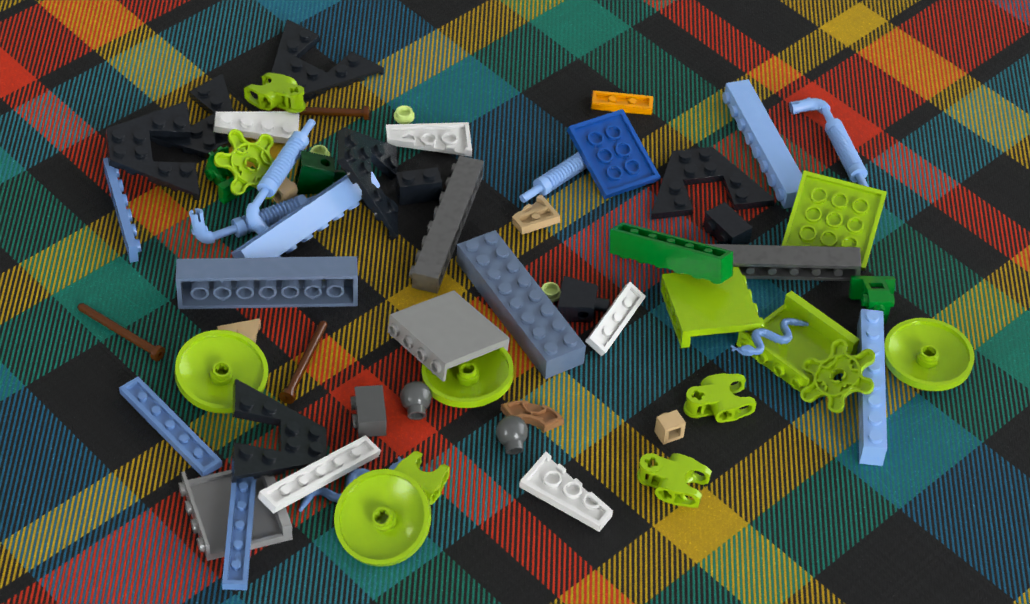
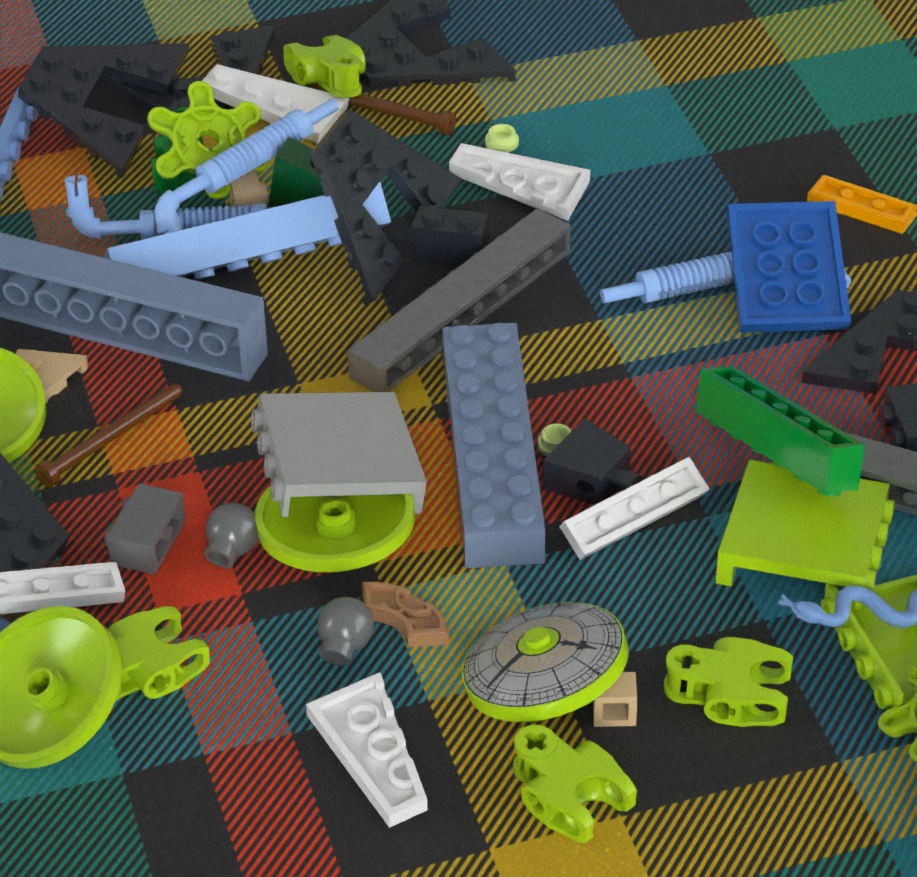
camera: 30 degrees right, 5 degrees down
tan wing [512,194,560,235] -> none
none -> dish [462,602,629,722]

